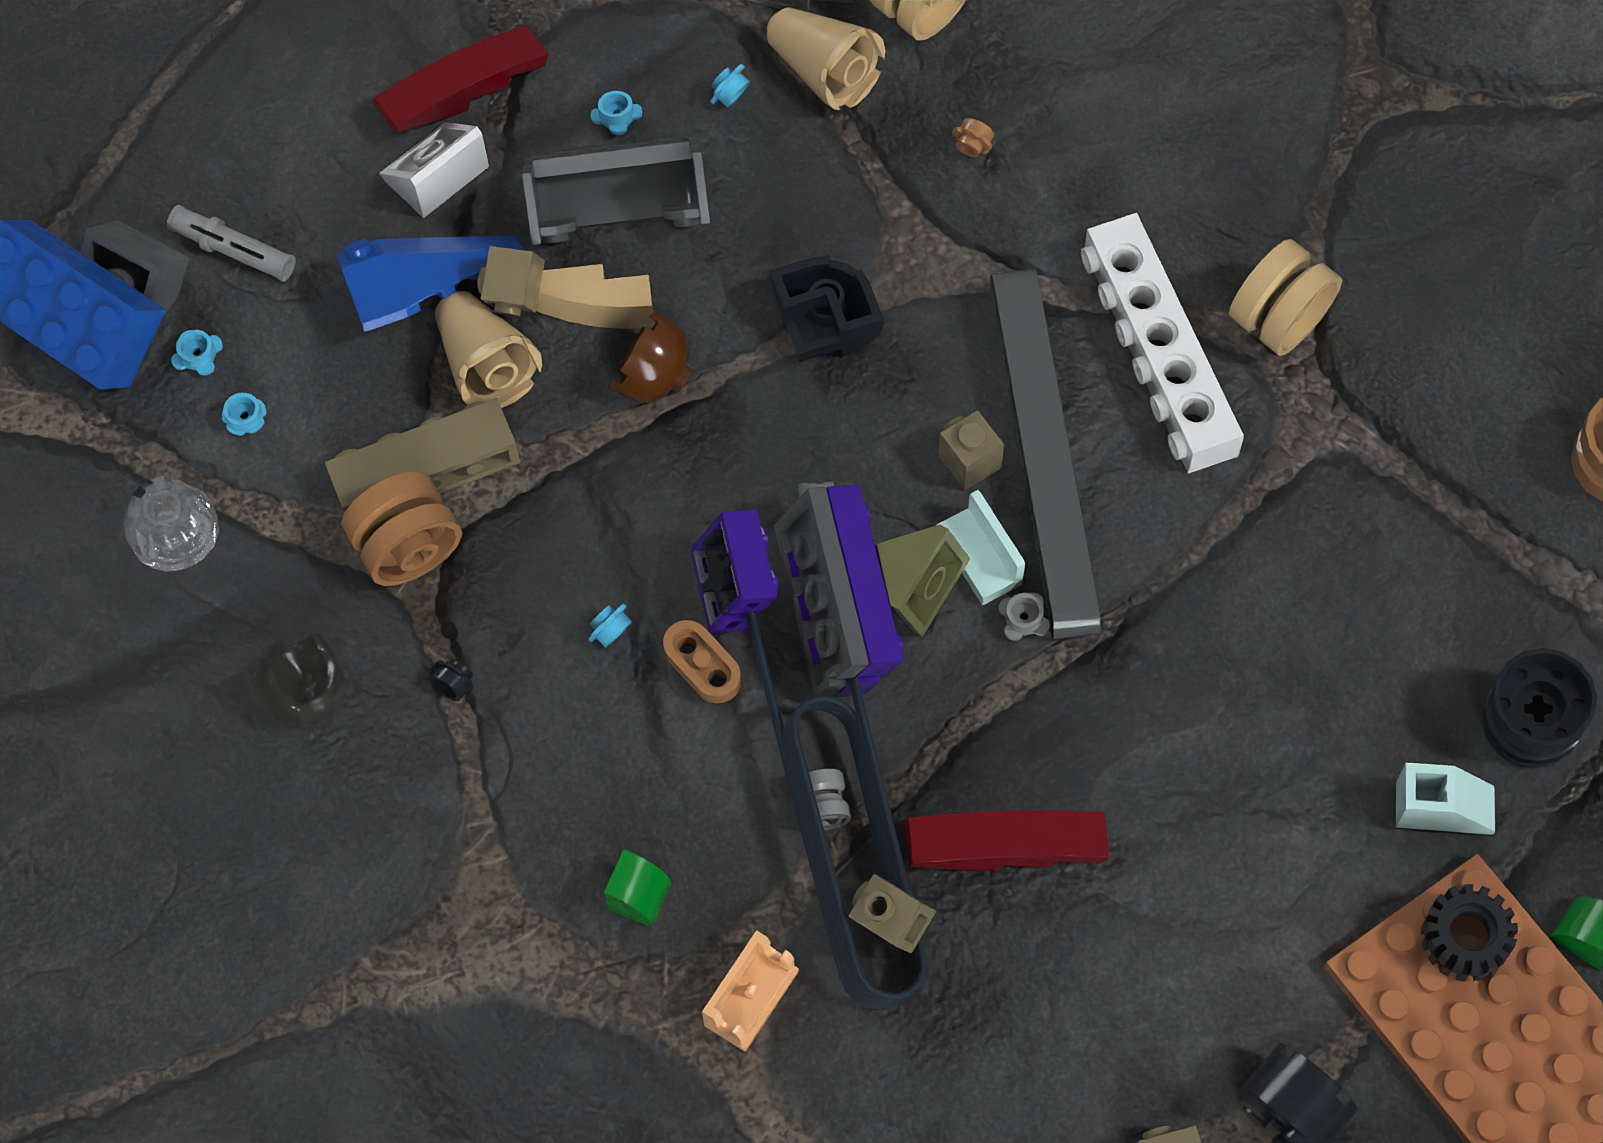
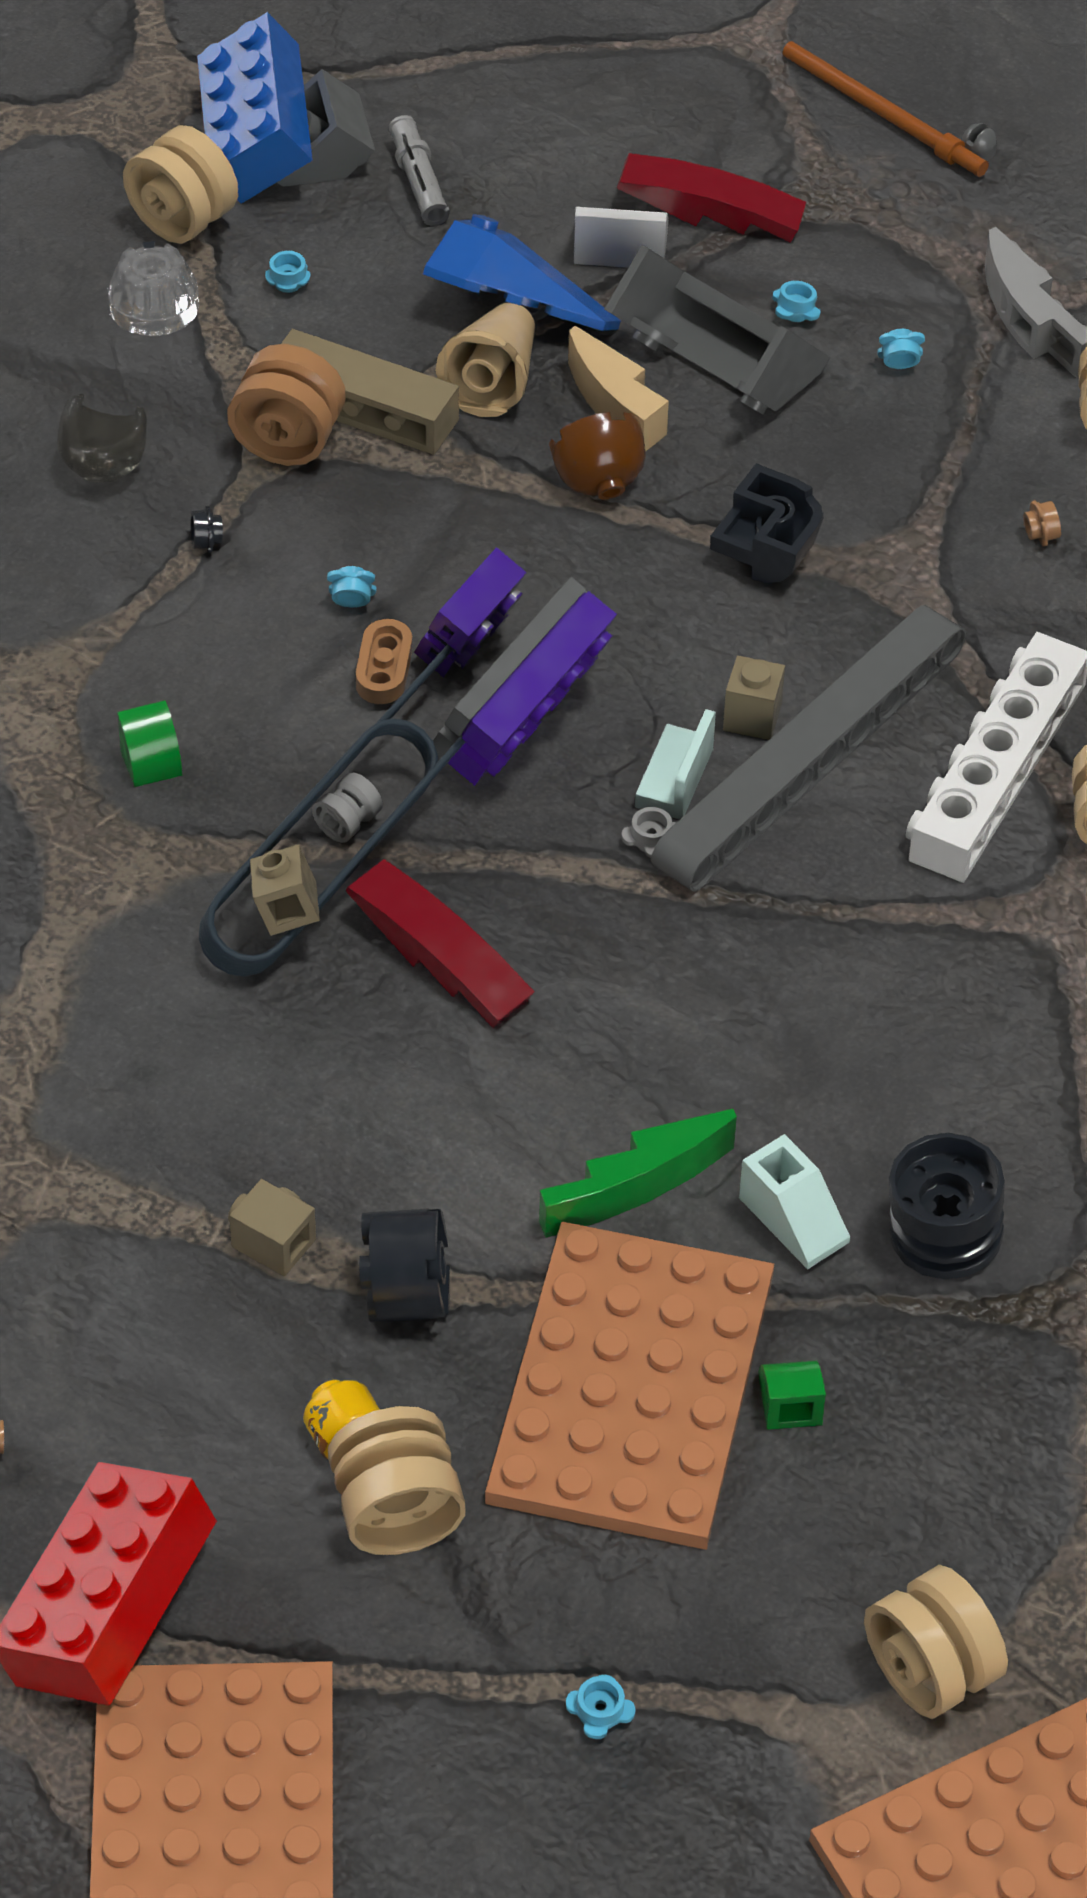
camera: 45 degrees right, 15 degrees down
medium azure plate [171,330,223,376] -> none
dark tan brick [478,246,545,318] -> none
light nougat hinge [702,930,799,1052] -> none
tan cone [767,7,886,110] -> none
olive slope [877,525,970,637] -> none
black tyre [1421,884,1518,981] -> none
none -> tan wheel [123,125,238,244]
none -> green slope [539,1109,737,1238]

